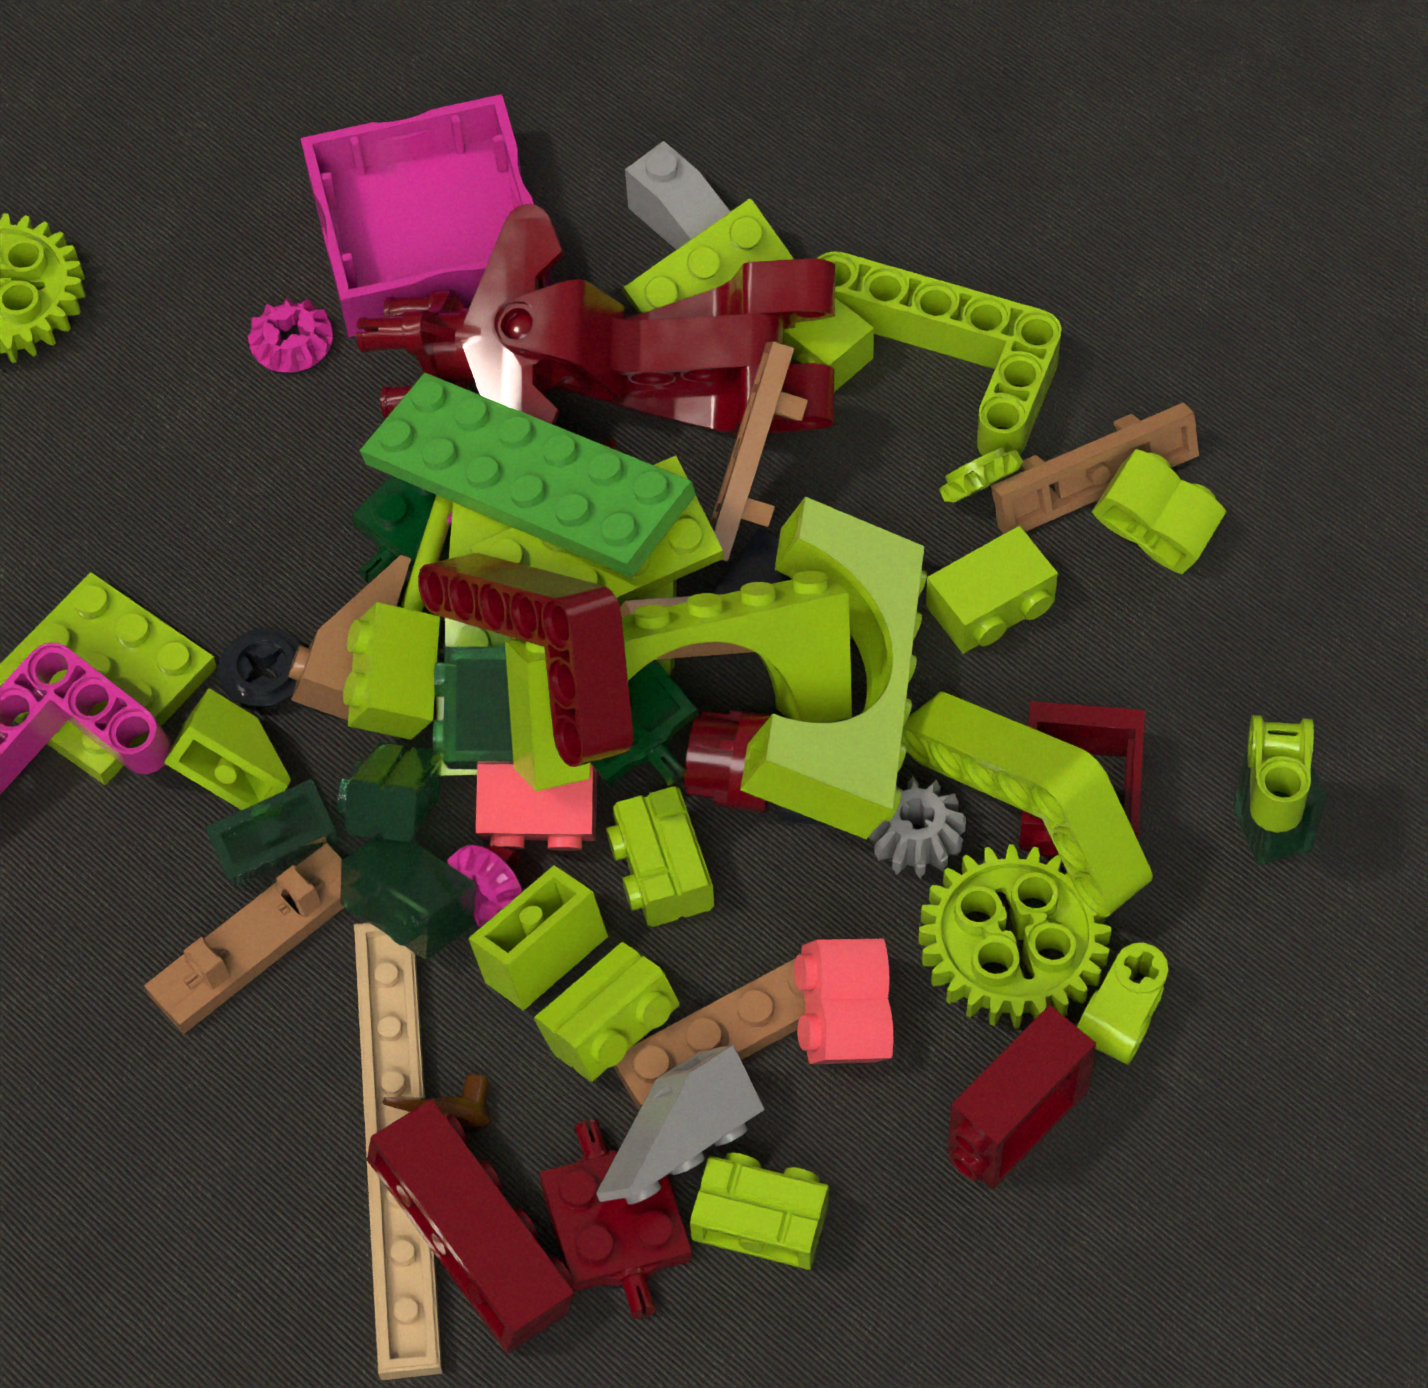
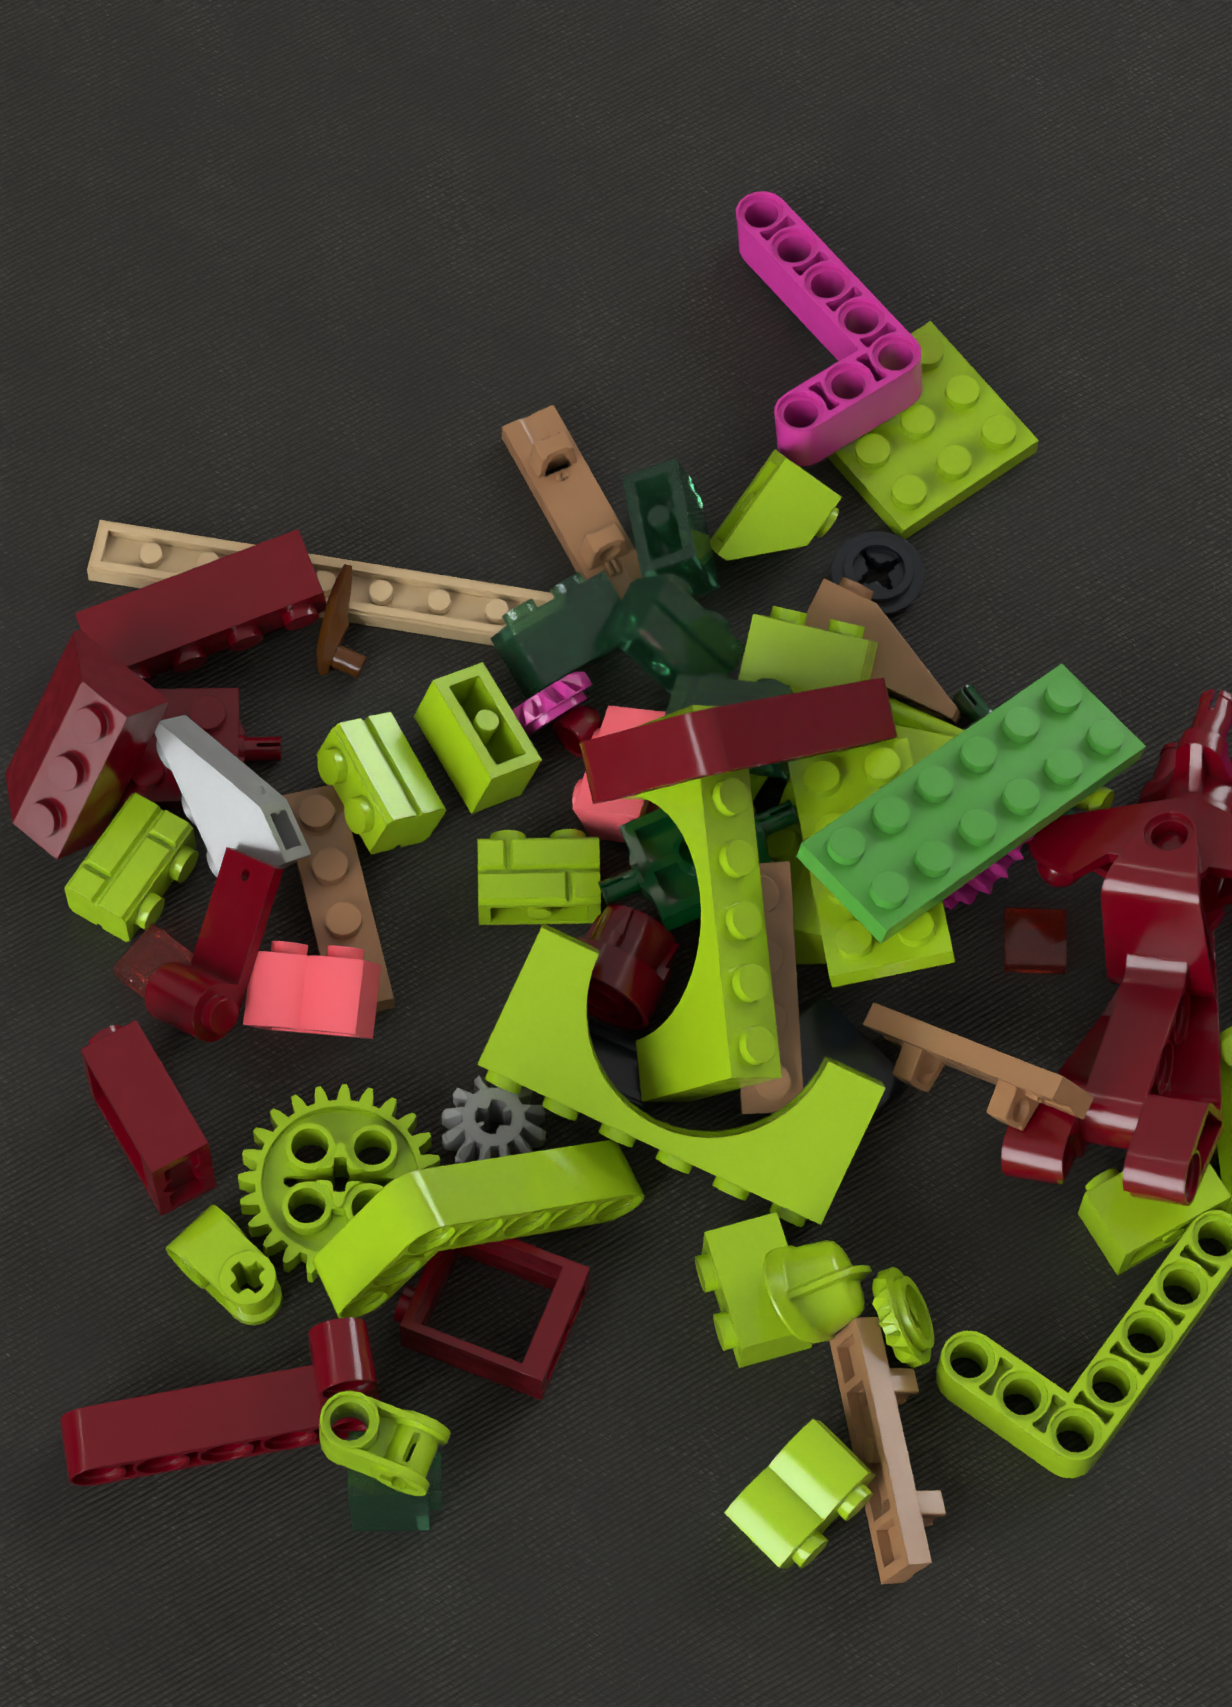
camera: 100 degrees right, 5 degrees up
none -> dark red slope [5,629,170,859]
none -> dark red beam [60,1317,379,1486]
none -> clear red tile [113,923,193,998]
none -> dark red door [144,847,284,1042]
none -> lime piece [763,1240,872,1344]

